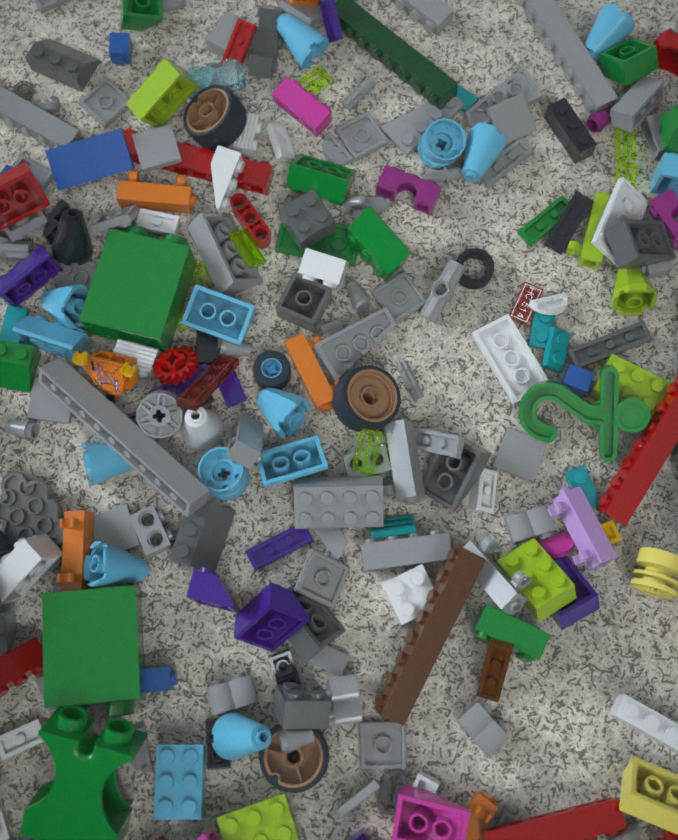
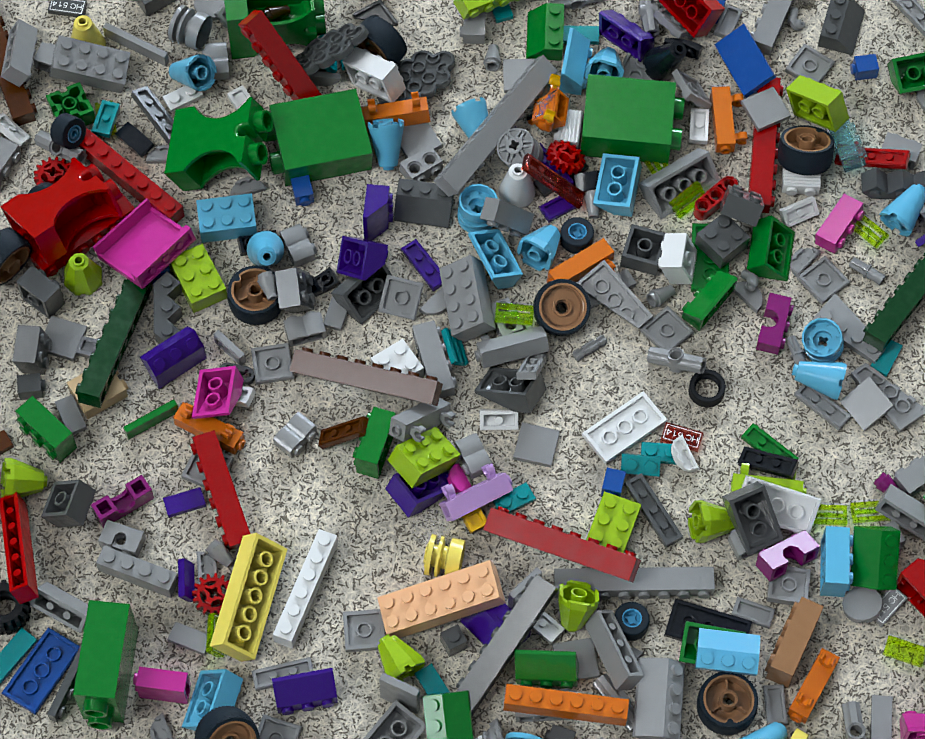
camera: 80 degrees right, 10 degrees down
white slope [211,145,245,216] -> none
green piece [518,365,651,462] -> none
black brick [544,97,597,164] -> none
none -> dark grey brick [720,184,764,227]

